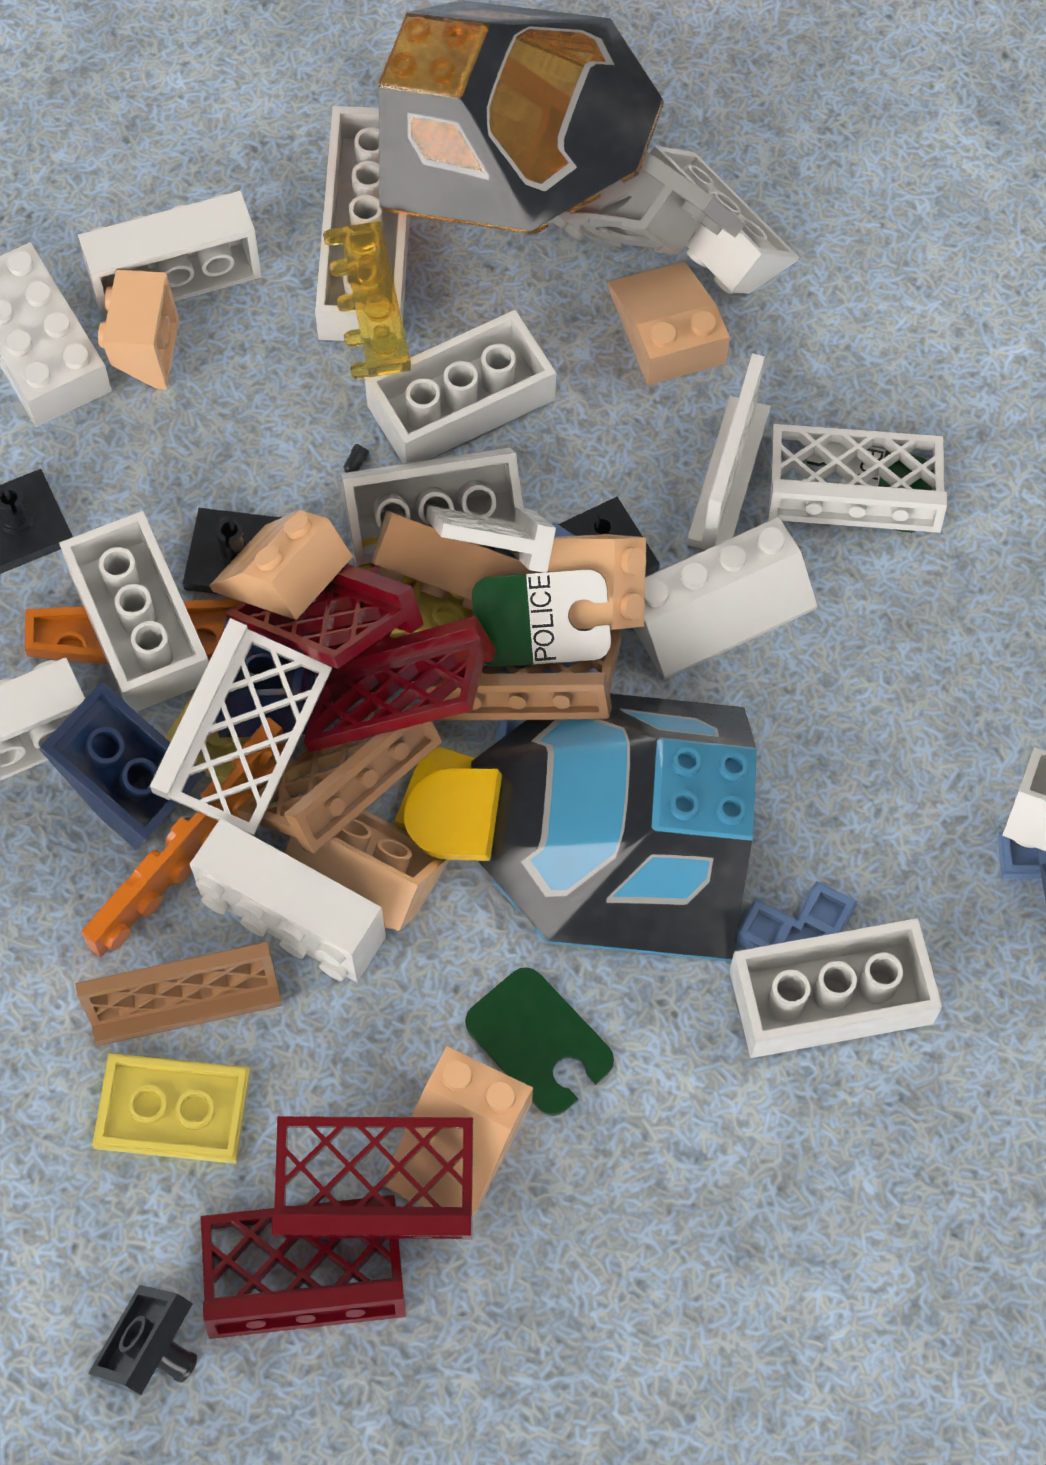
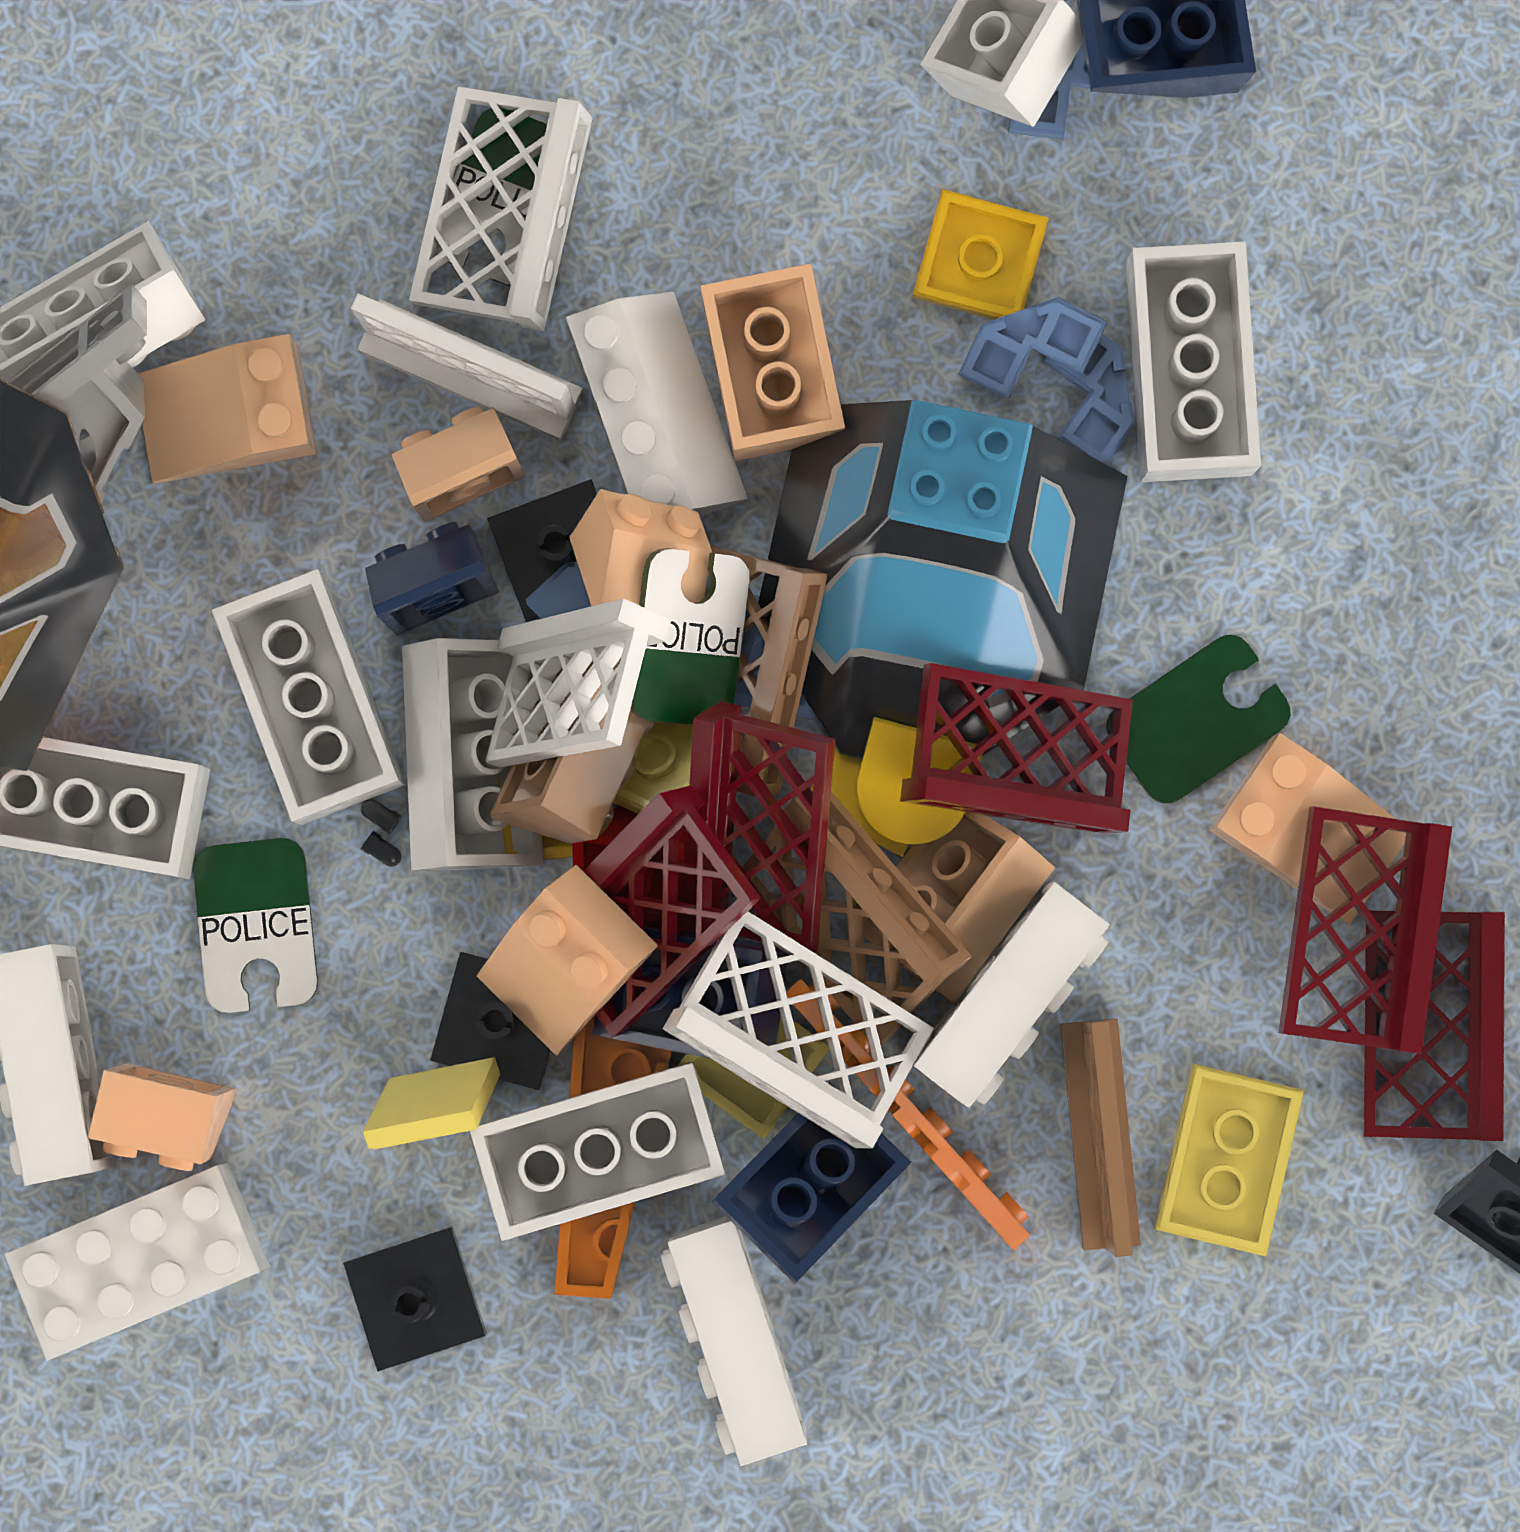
camera: 75 degrees left, 20 degrees up
clear yellow hinge [323,221,411,379] -> none
none -> piece [193,838,318,1013]
none -> black piece [361,799,402,835]
none -> light yellow tile [362,1057,501,1150]
none -> dark blue slope [365,522,499,636]
none -> light nougat slope [391,406,526,522]
none -> light nougat slope [700,263,845,461]
none -> dark red fence [900,663,1133,834]
none -> yellow tile [912,189,1049,320]
none -> medium blue tile [958,297,1109,399]

